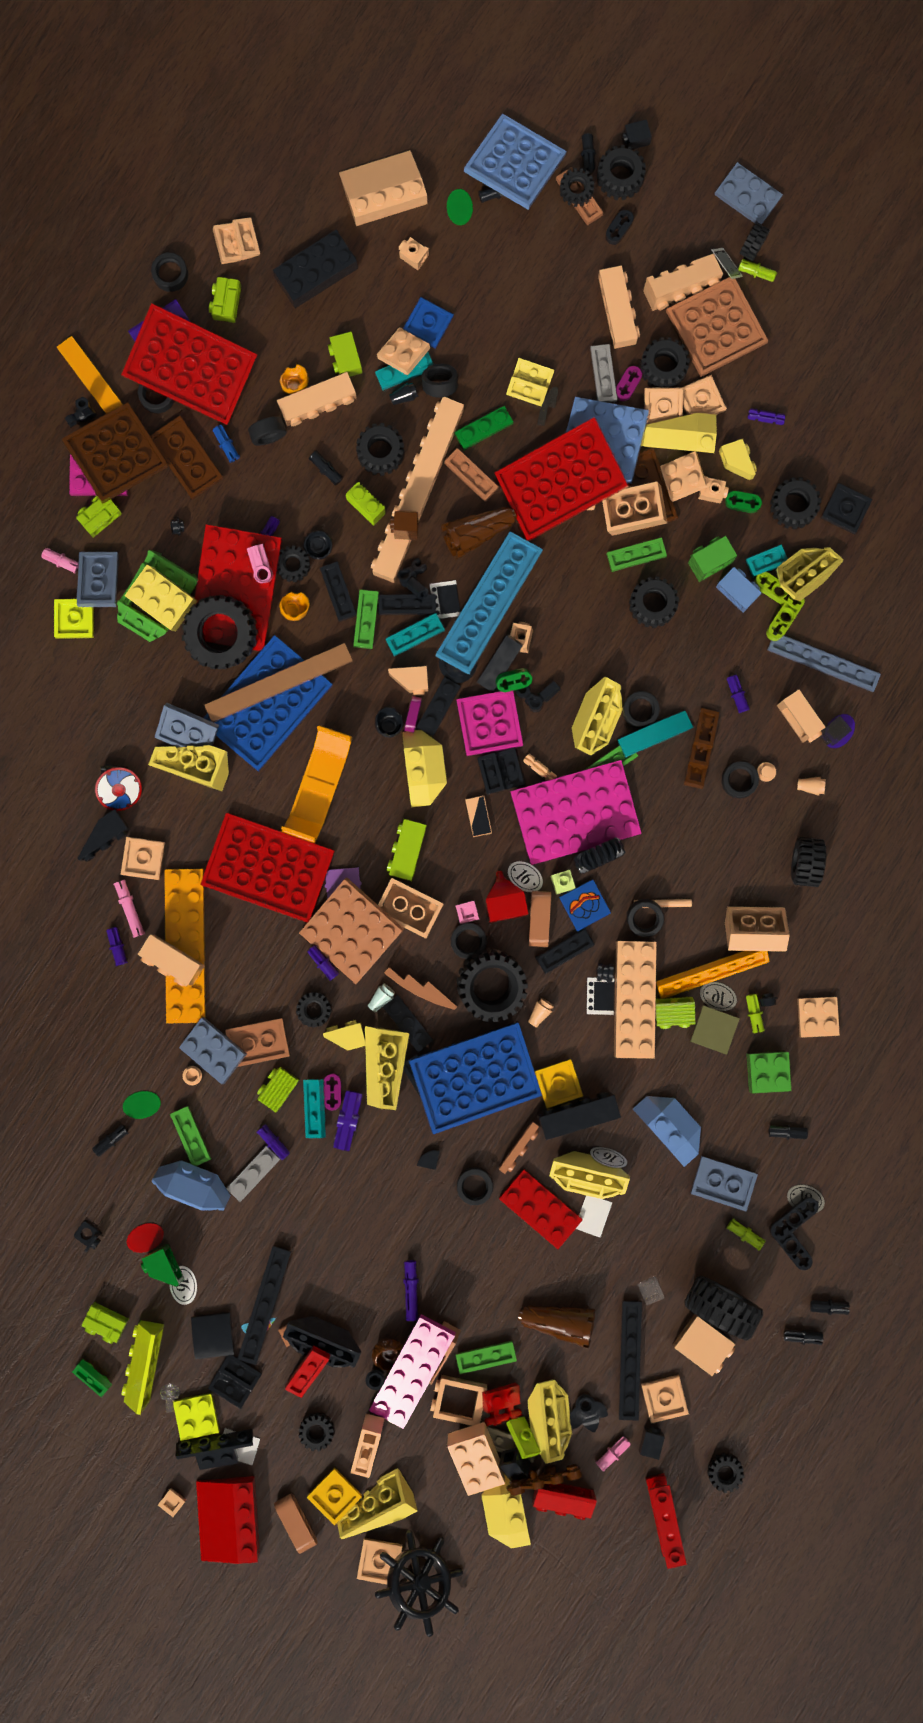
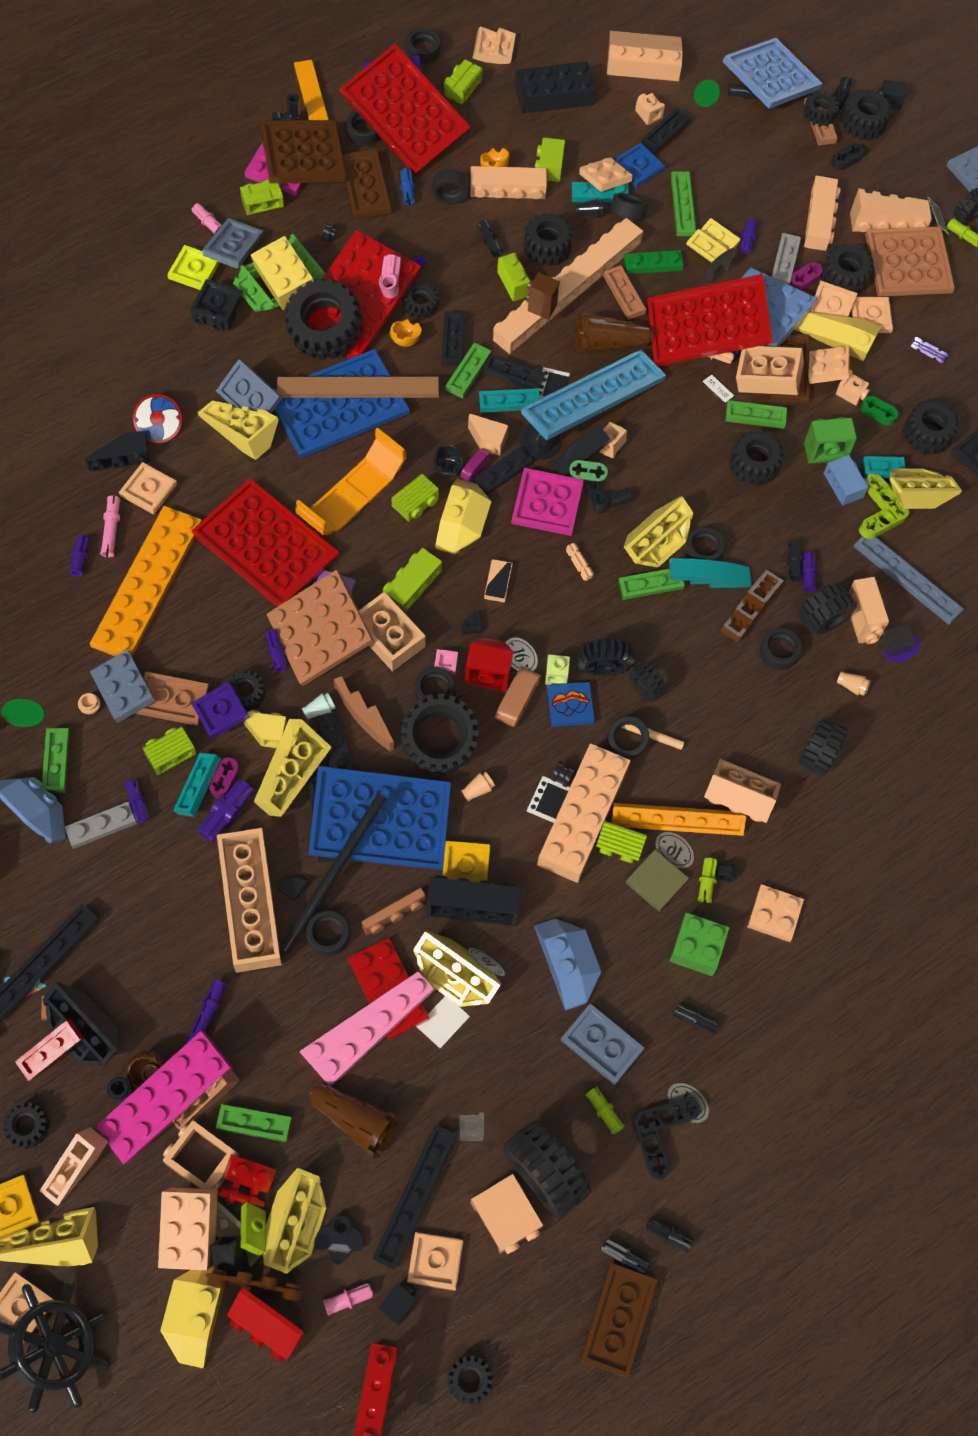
camera: 20 degrees right, 20 degrees down
light nougat brick [138,935,205,987] -> none
black hair [304,531,333,560] -> none
black bar [397,558,428,600] -> none
black slope [477,747,526,795] -> none
dark pink plate [510,760,641,865] -> none
black tile [536,929,595,974] -> none
light yellow slope [719,439,757,480] -> none
light nougat plate [757,762,776,782] -> none
none -> black plate [190,279,243,331]
none -> dark purple tile [191,682,250,739]
none -> light nougat brick [217,828,282,973]
none -> black piece [280,793,387,953]
none -> bright pink wing [300,972,435,1087]
none -> lime brick [392,474,439,522]
none -> black tile [461,611,483,635]
none -> reddish brown plate [580,1263,657,1379]
none -> black tyre [629,661,668,702]
none -> black plate [641,107,691,154]
none -> bright green tile [670,171,696,236]
none -> white sticker [701,373,736,404]
none -> dark purple axle [739,219,758,255]
none -> black pin [787,540,803,582]
none -> black tyre [798,583,857,636]

